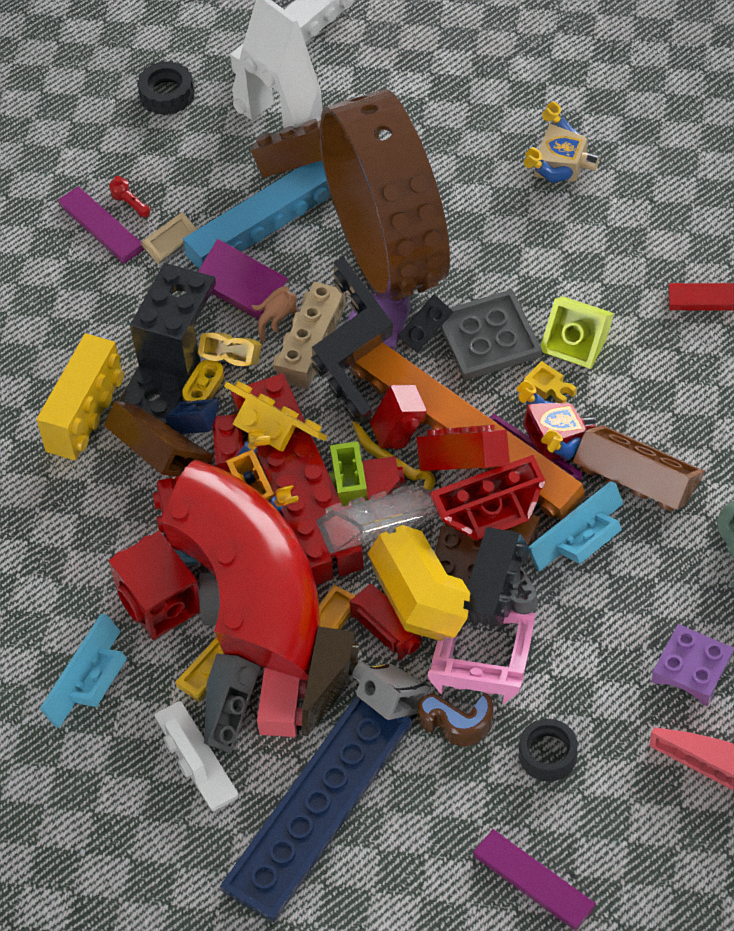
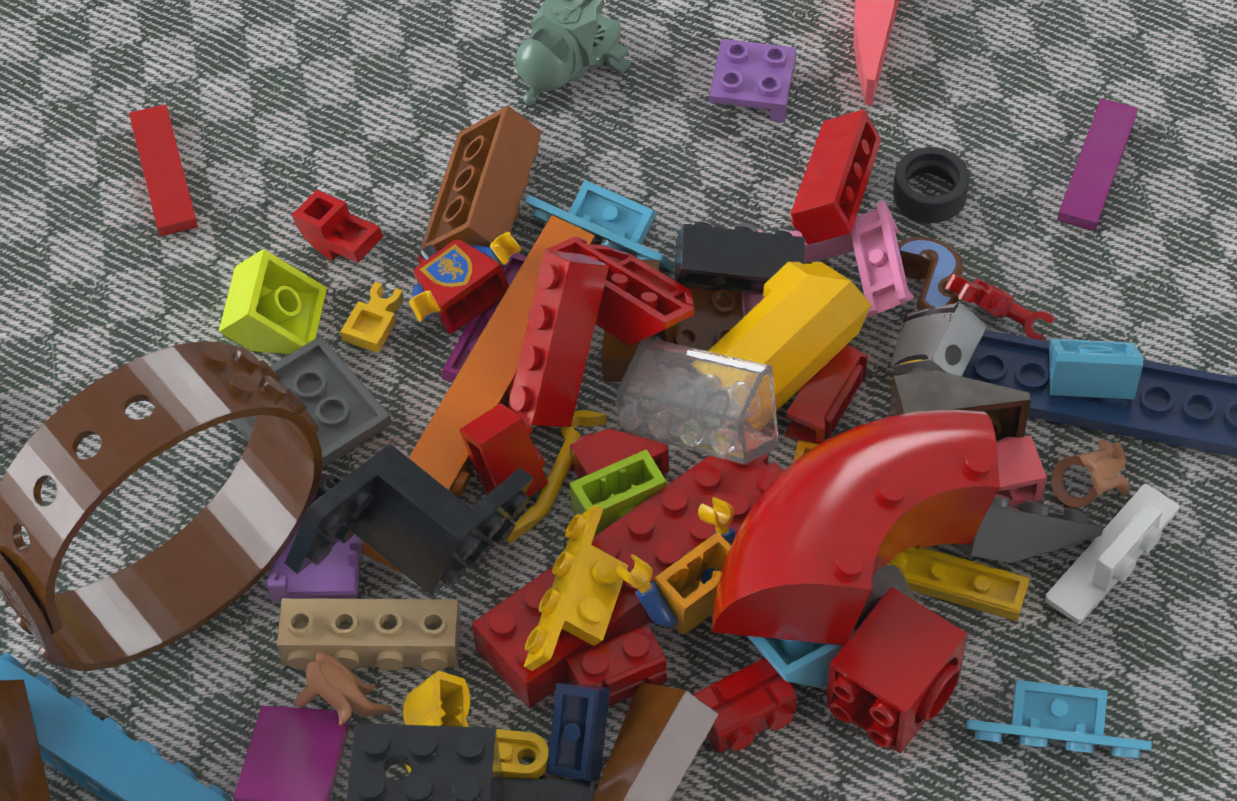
camera: 110 degrees left, 0 degrees up
none -> red brick [292,190,383,263]
none -> red brick [790,109,881,245]
none -> red piece [945,274,1055,341]
none -> medium azure slope [1049,339,1144,400]
none -> nougat piece [1051,439,1130,508]

